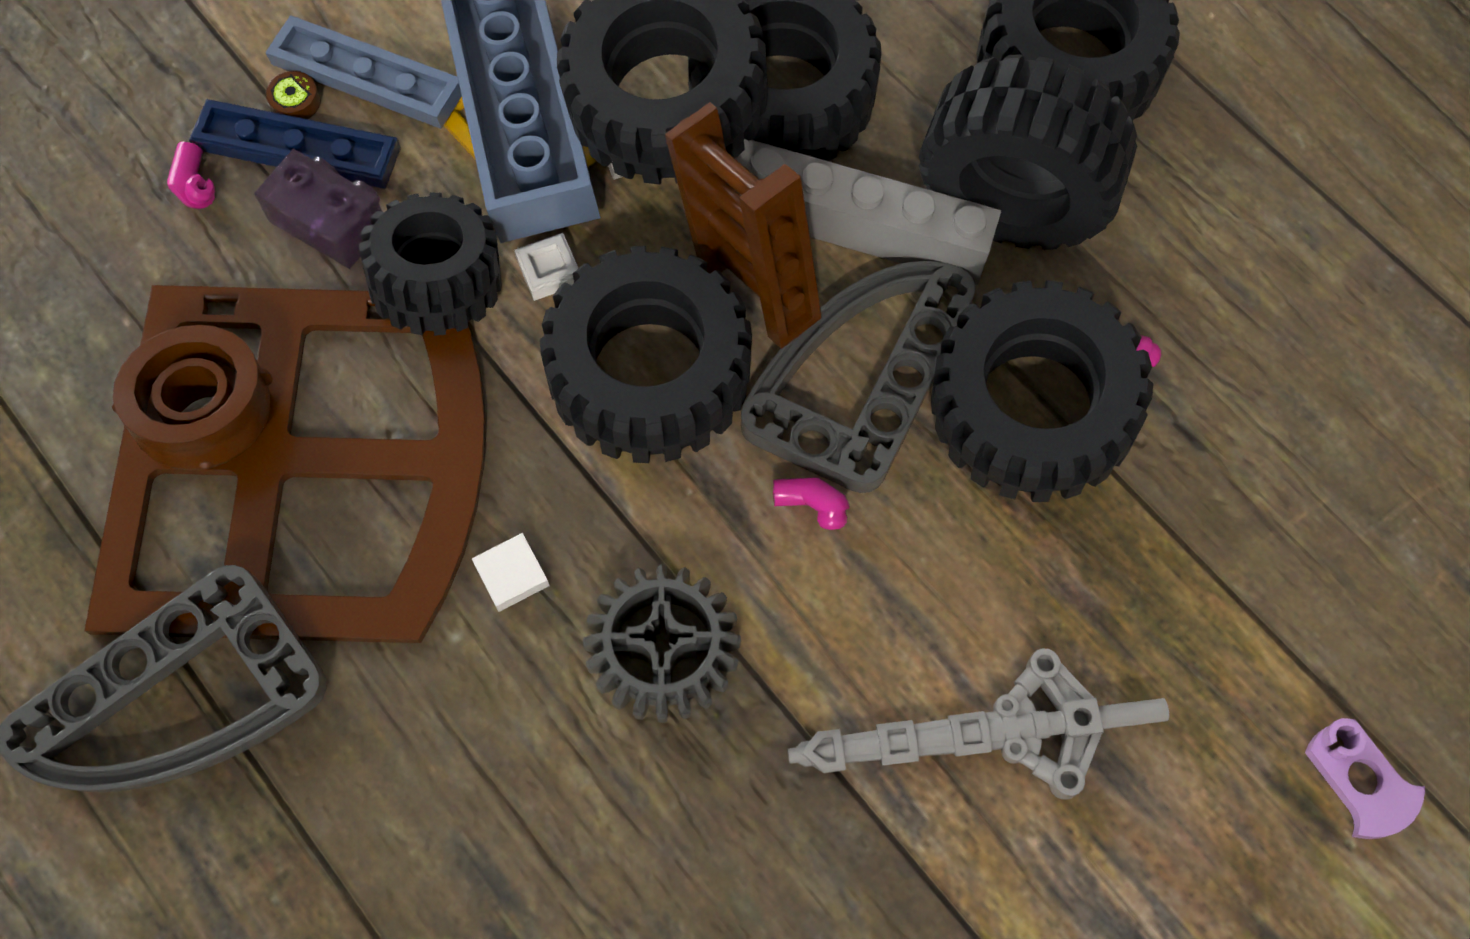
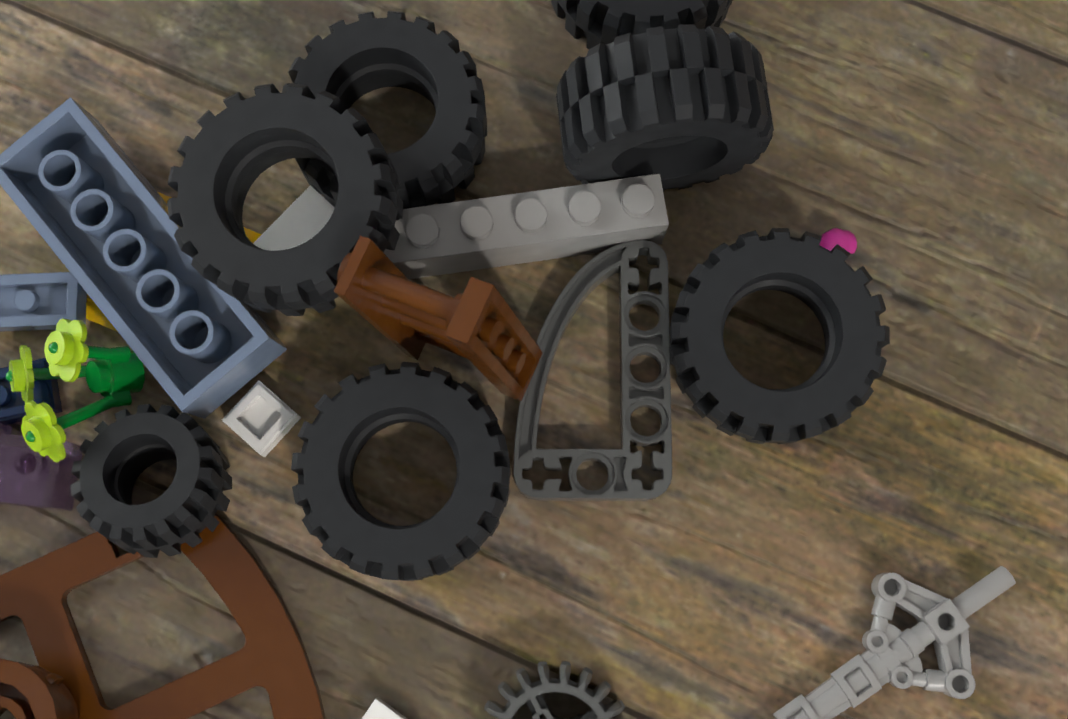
camera: 25 degrees left, 10 degrees up
dark pink arm [773,478,850,530] -> none
none -> plant [5,318,145,462]

